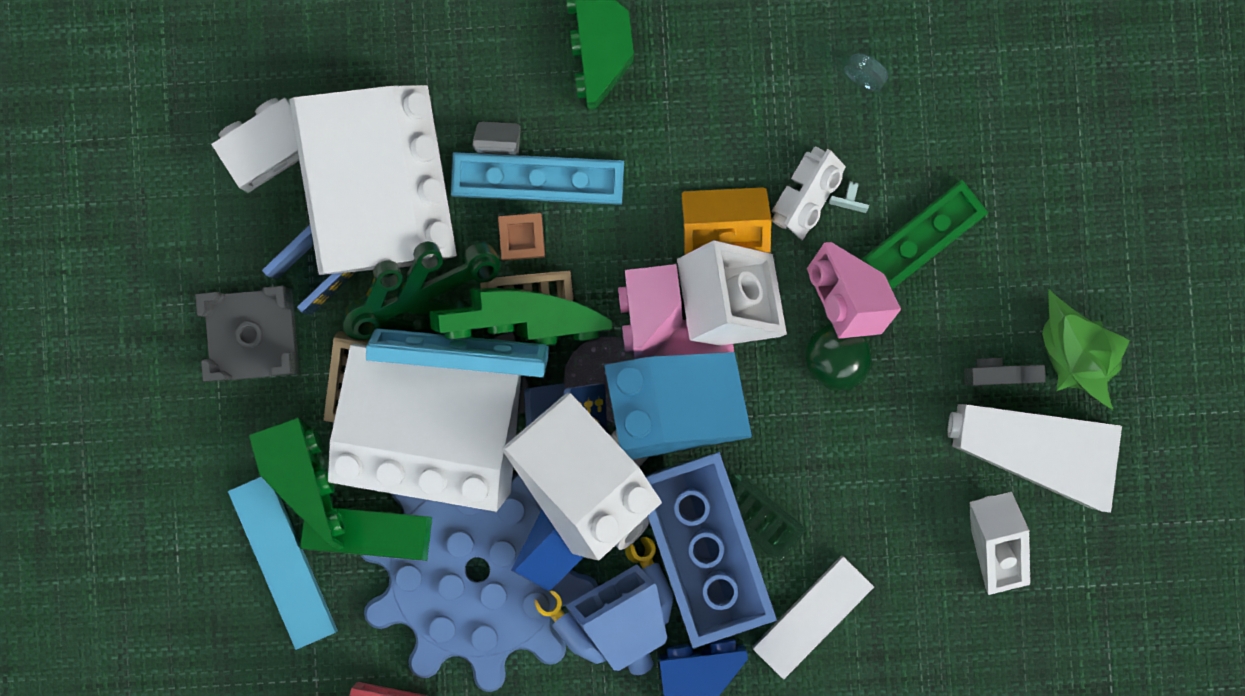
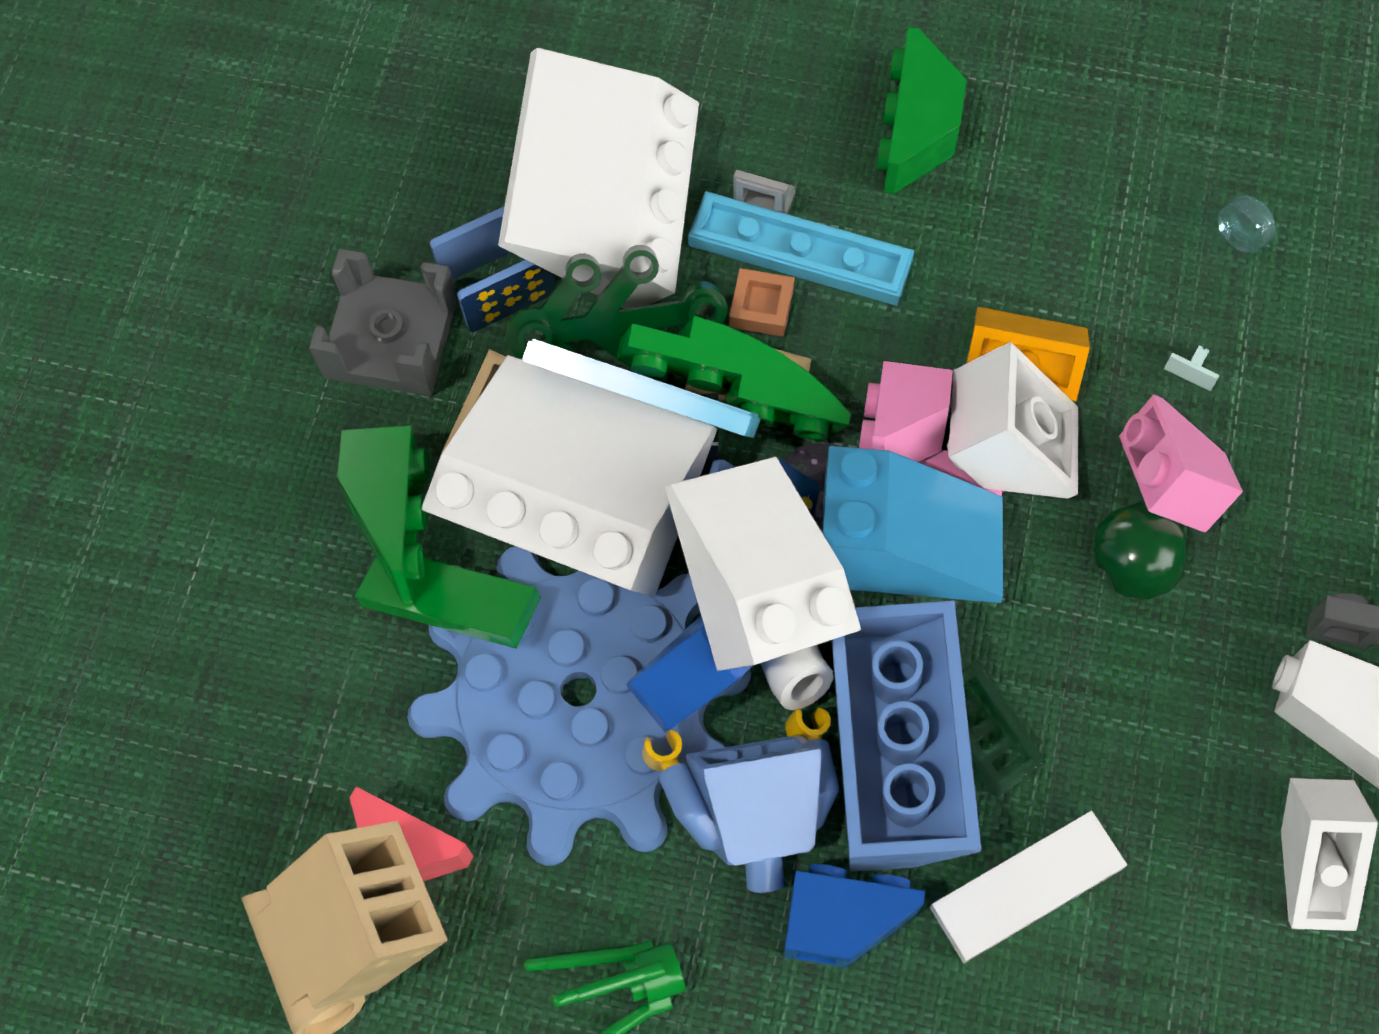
camera: 20 degrees right, 20 degrees down
white brick [211,97,299,193] -> none
medium azure tile [228,477,338,650] -> none
white hinge [771,147,846,240] -> none
green tile [860,180,988,289] -> none

